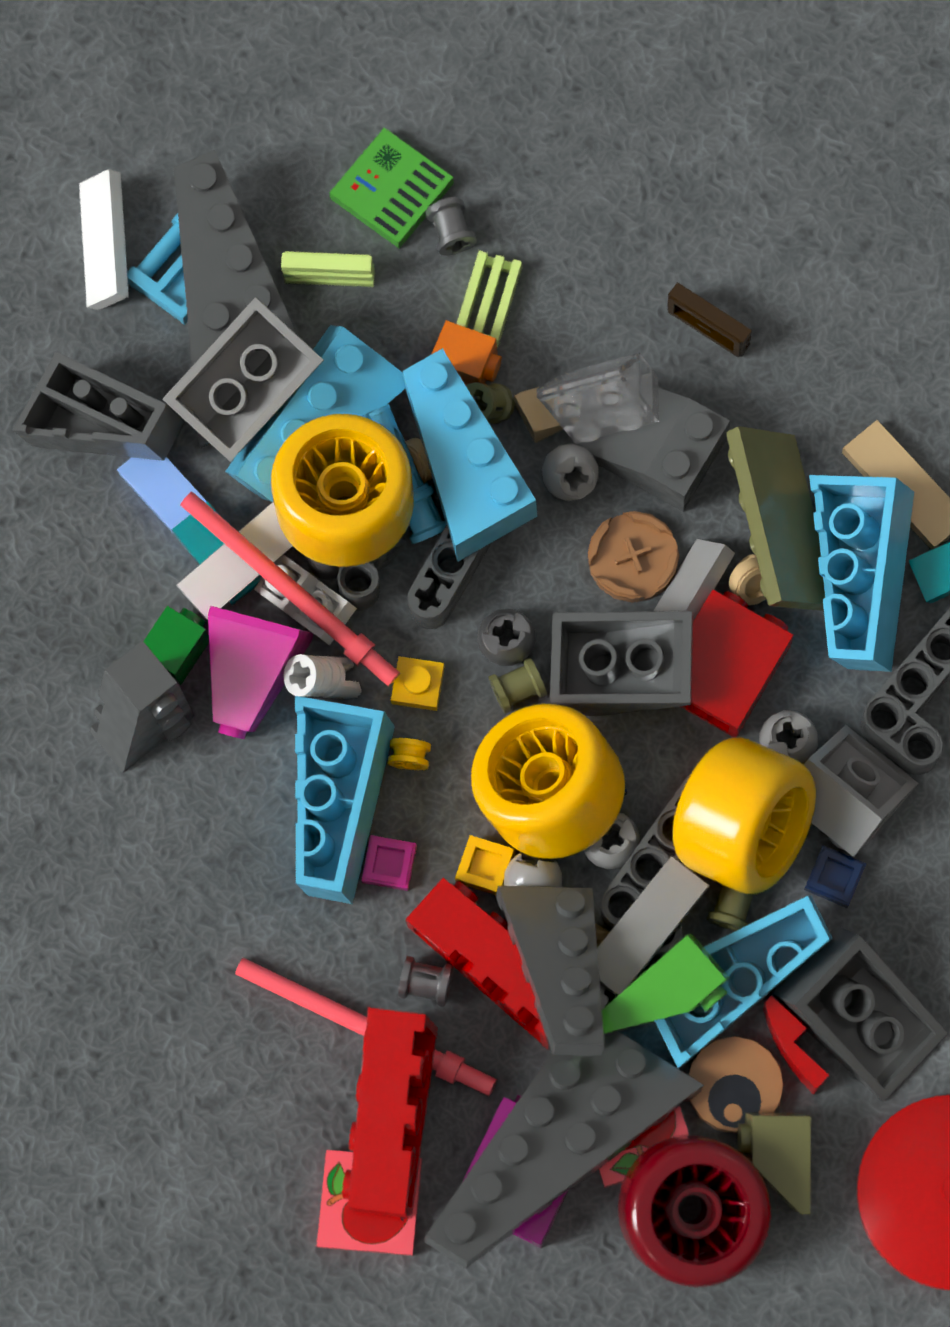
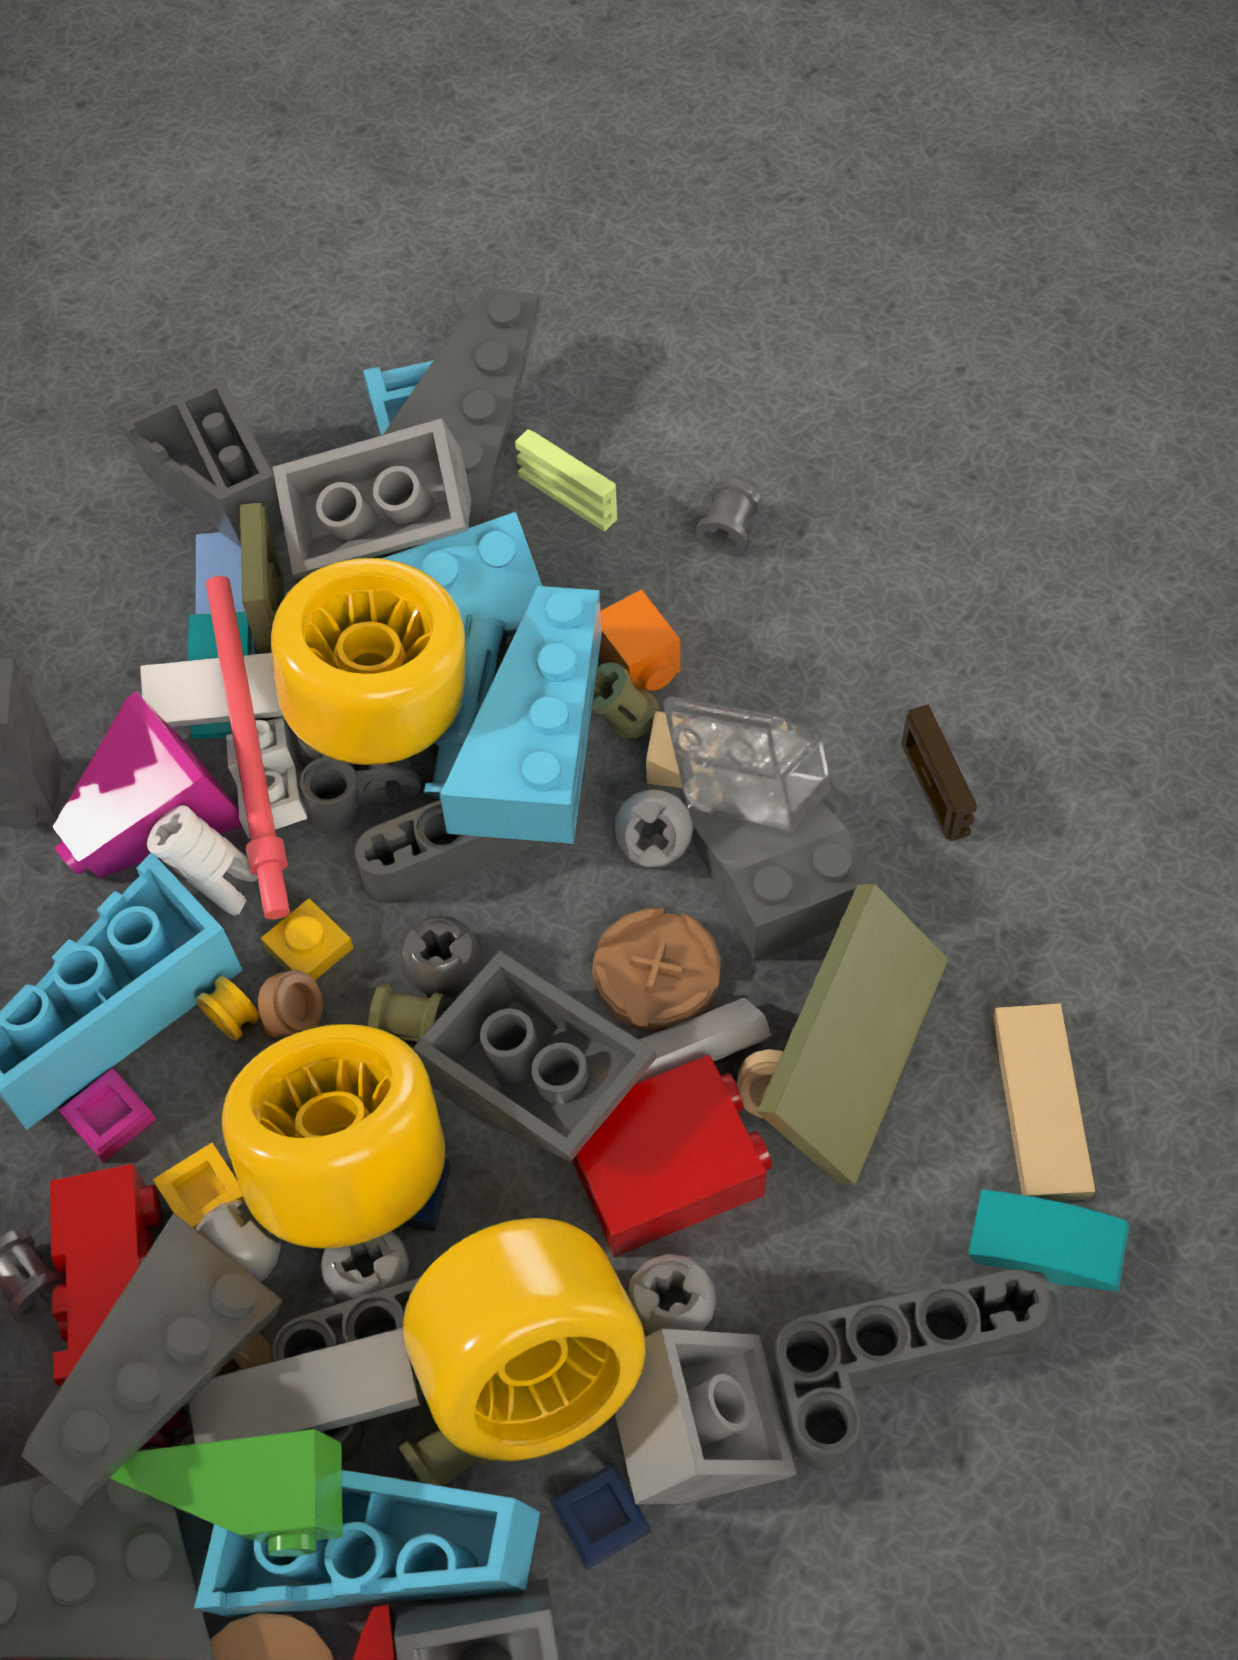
camera: 30 degrees right, 15 degrees down
white tile [79,169,129,310] -> none
green brick [143,606,209,685] -> none
bright green tile [329,128,454,249] -> none
yellowish green tile [457,251,522,348] -> none
medium azure wedge [809,475,914,672] -> none
none -> olive tile [240,503,284,654]
none -> medium nougat tile [258,970,323,1038]

